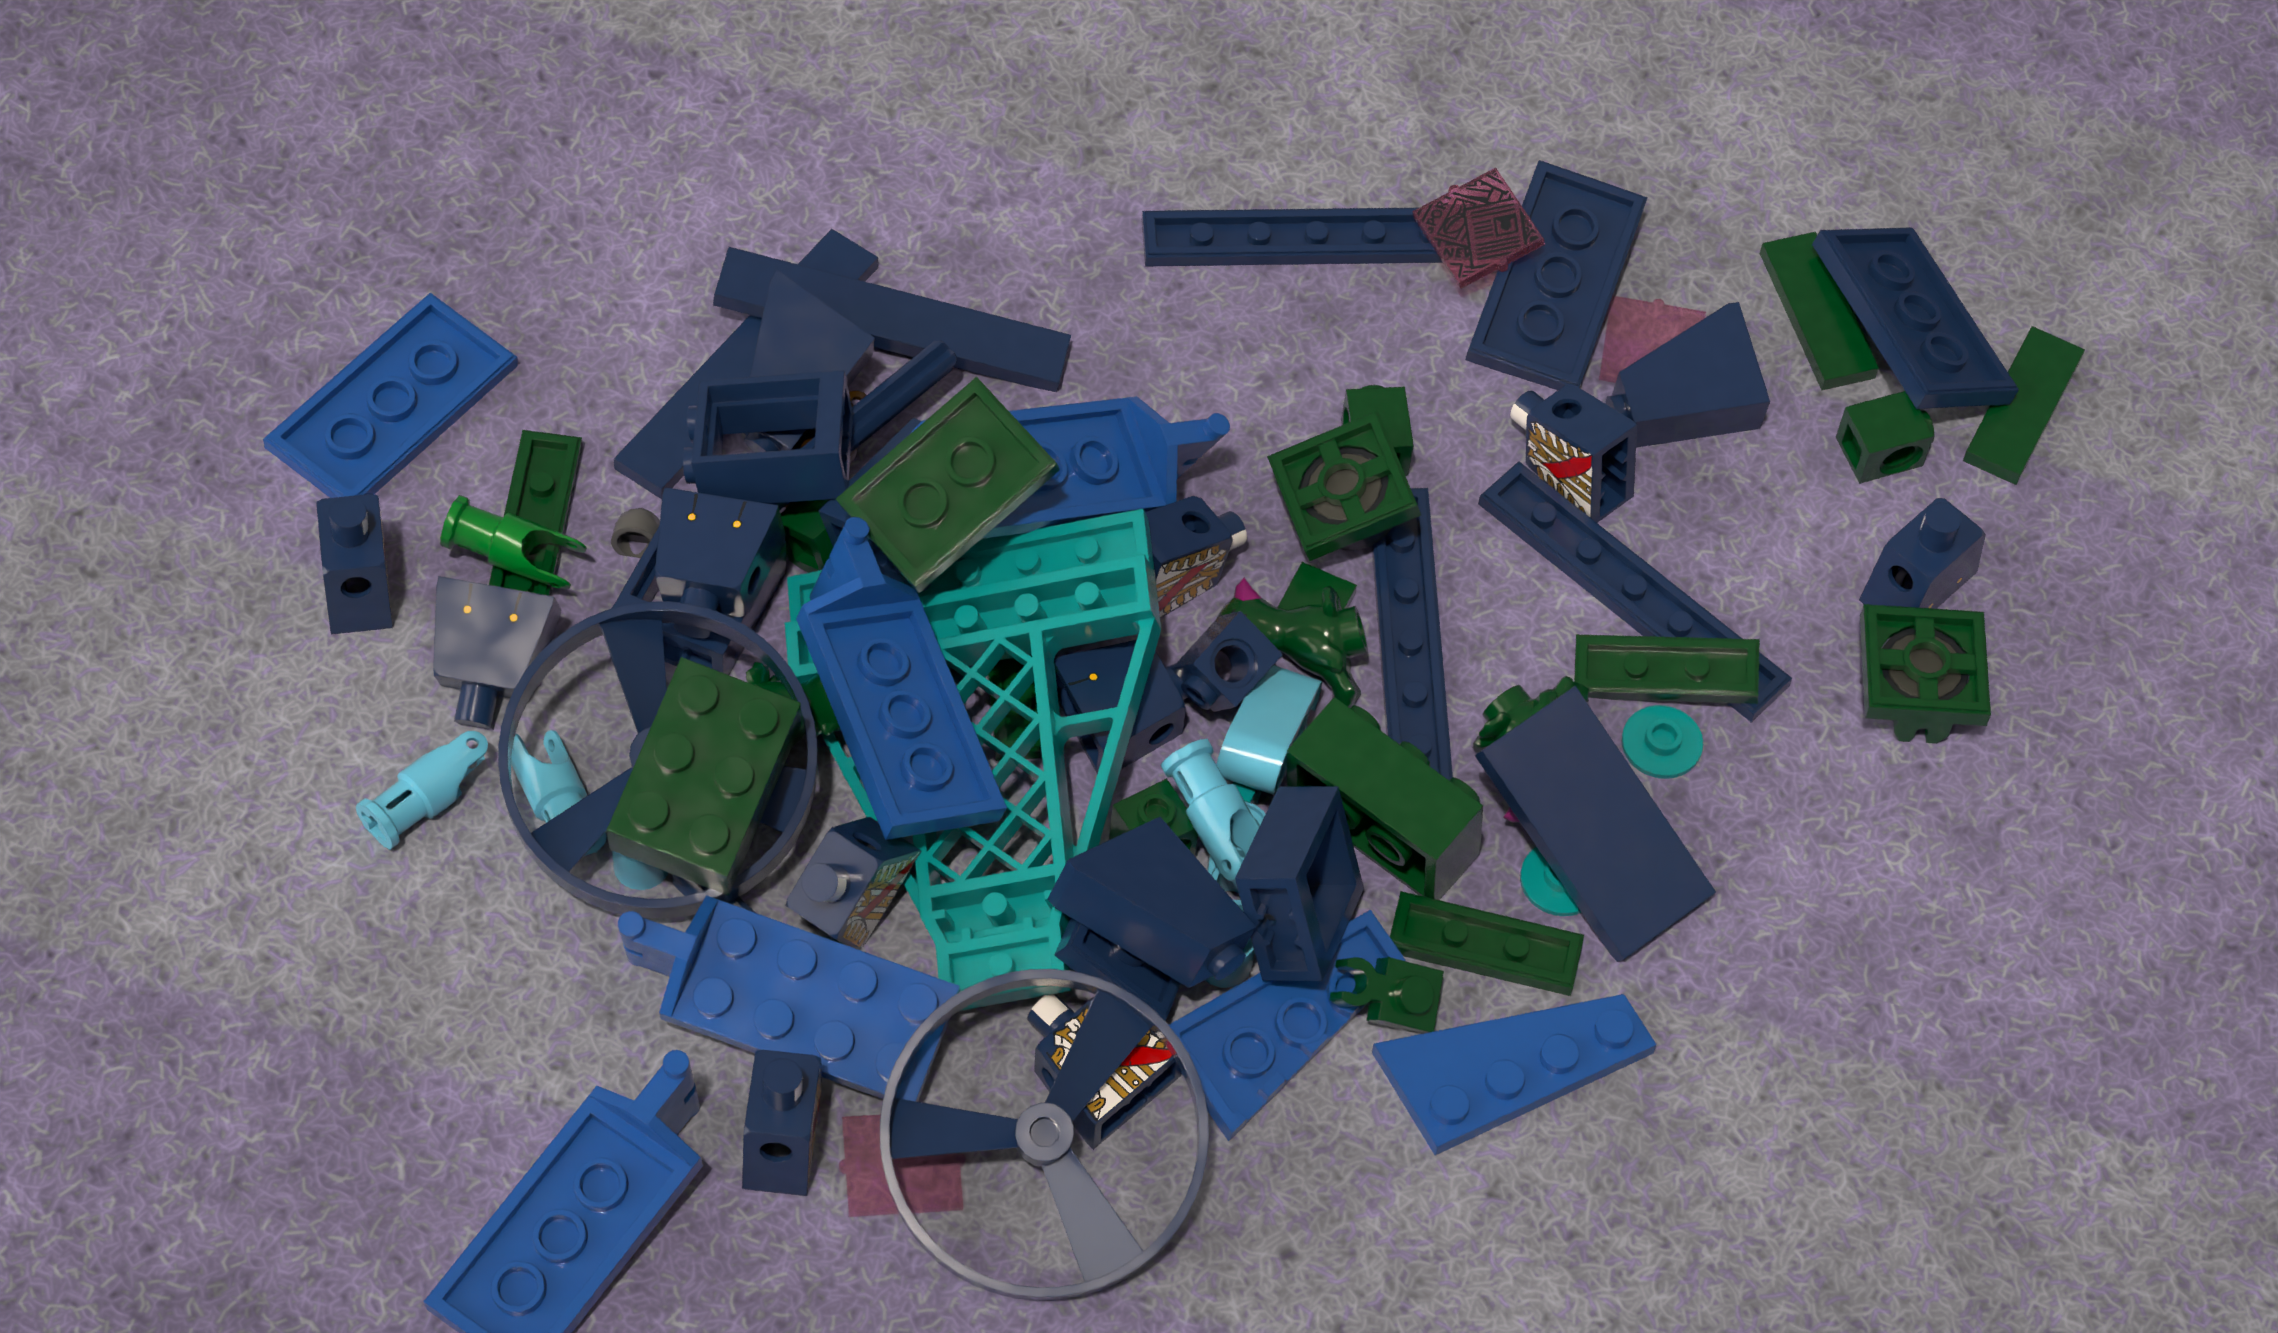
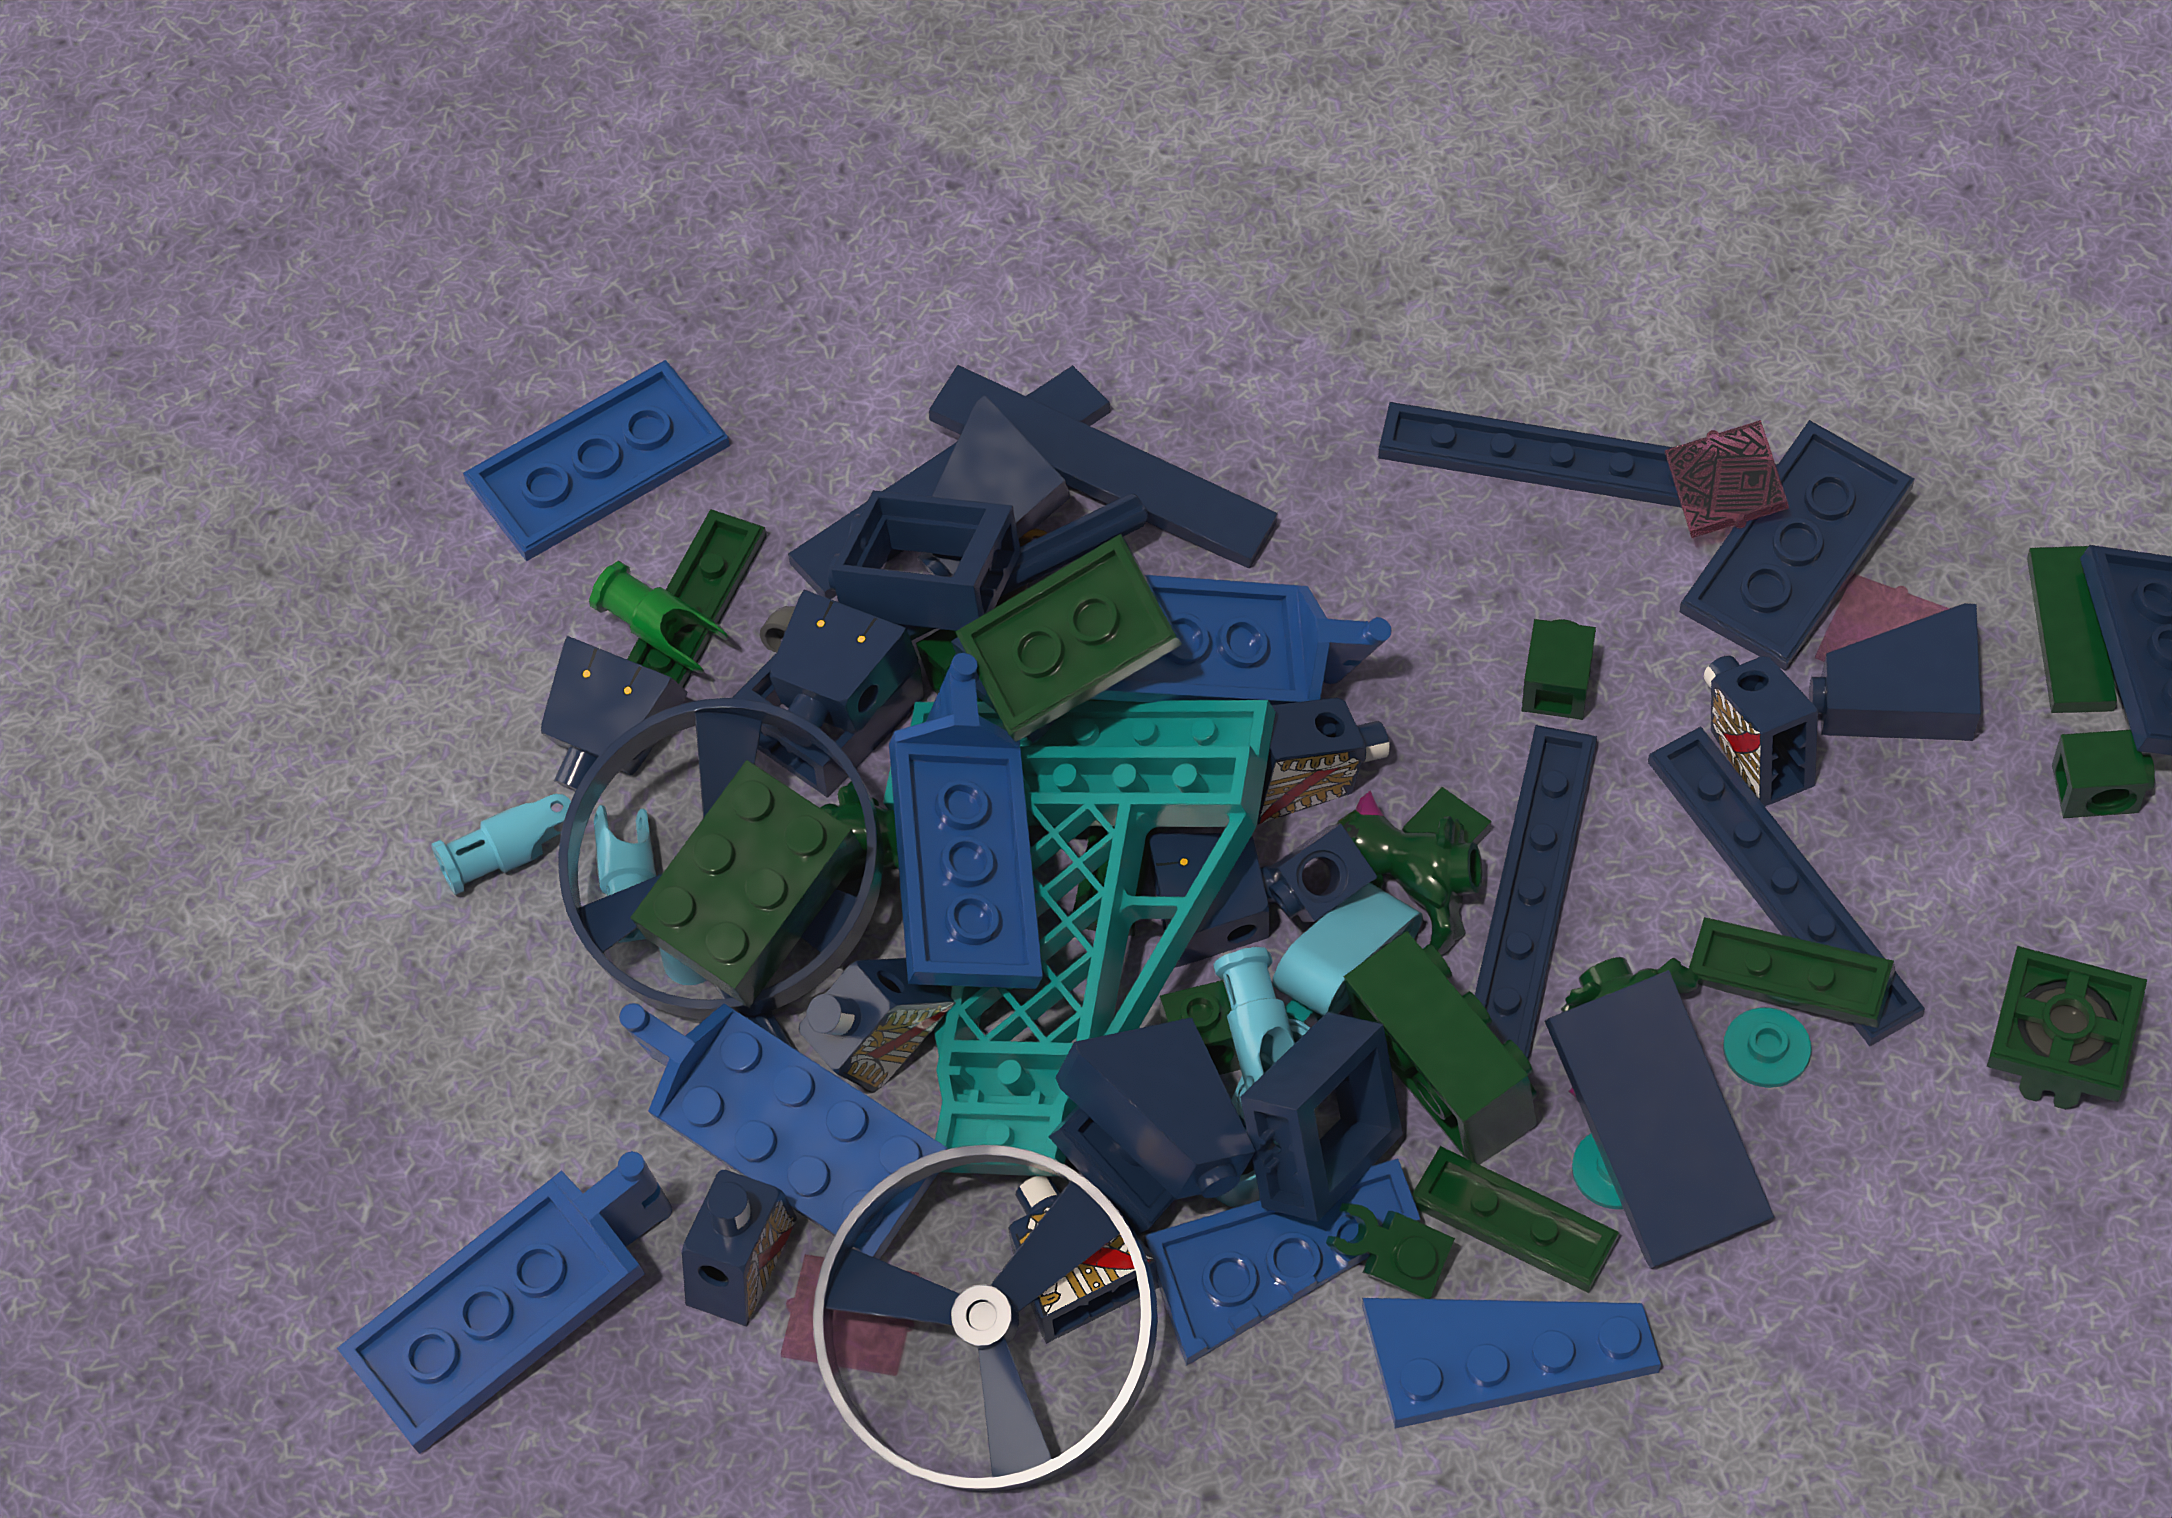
camera: 25 degrees right, 0 degrees up
dark blue torso [316,494,393,635] -> none
dark green piece [1267,410,1421,562] -> none
dark blue torso [1859,498,1986,609] -> none

